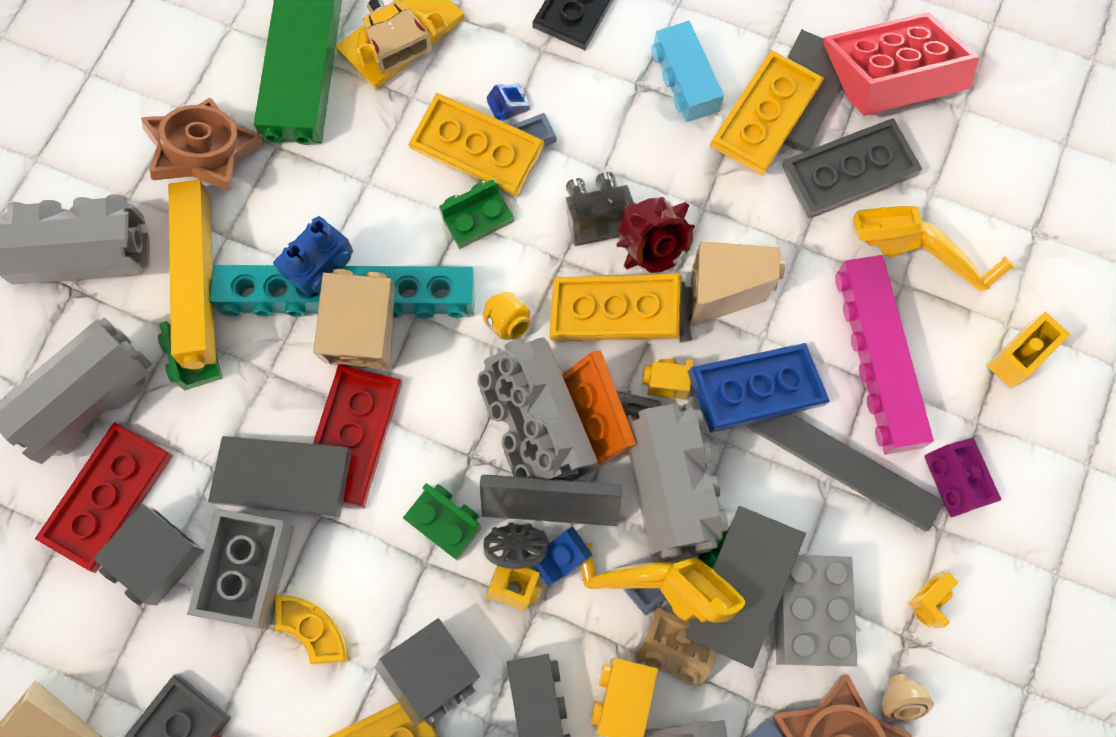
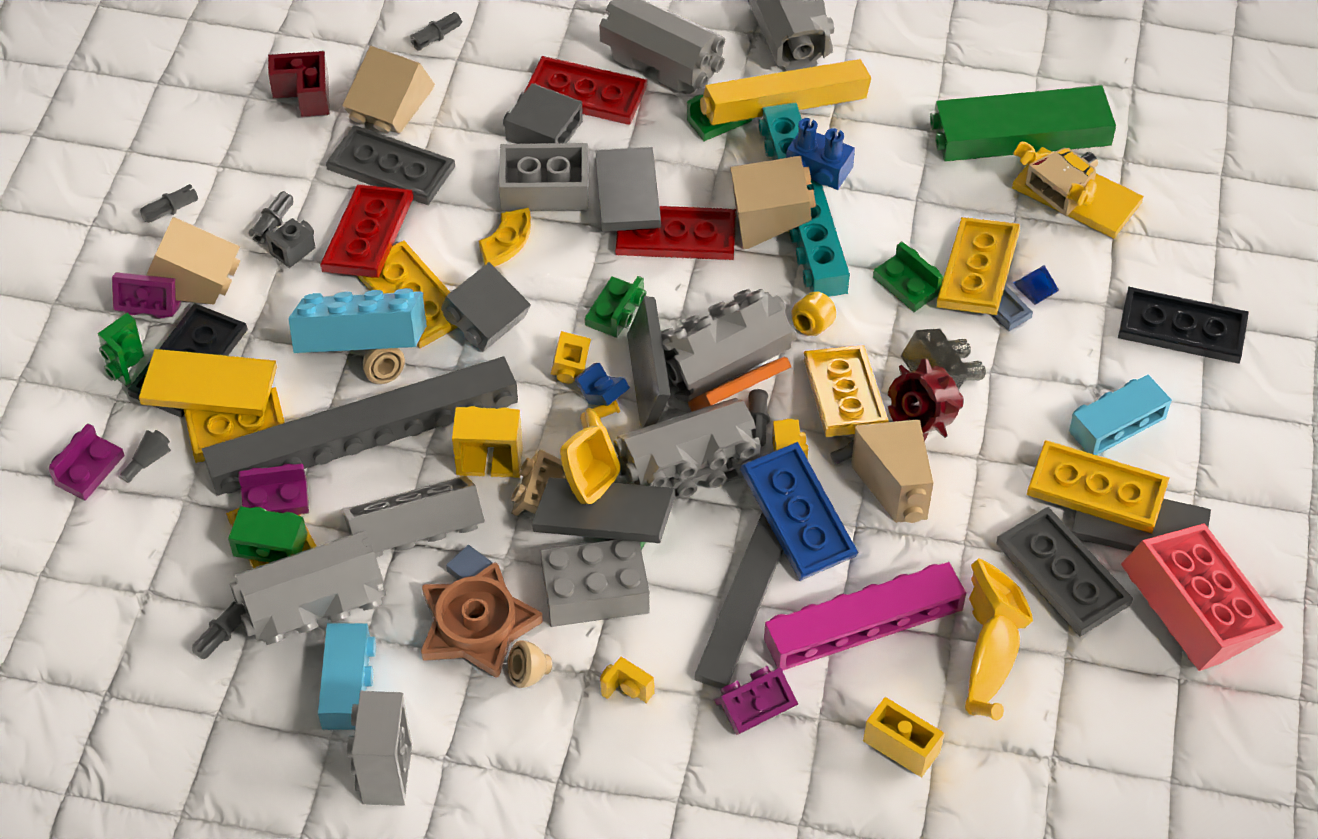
camera: 80 degrees right, 20 degrees down
nougat plate [141,98,263,191] -> none
dark grey wheel [483,522,549,569] -> none

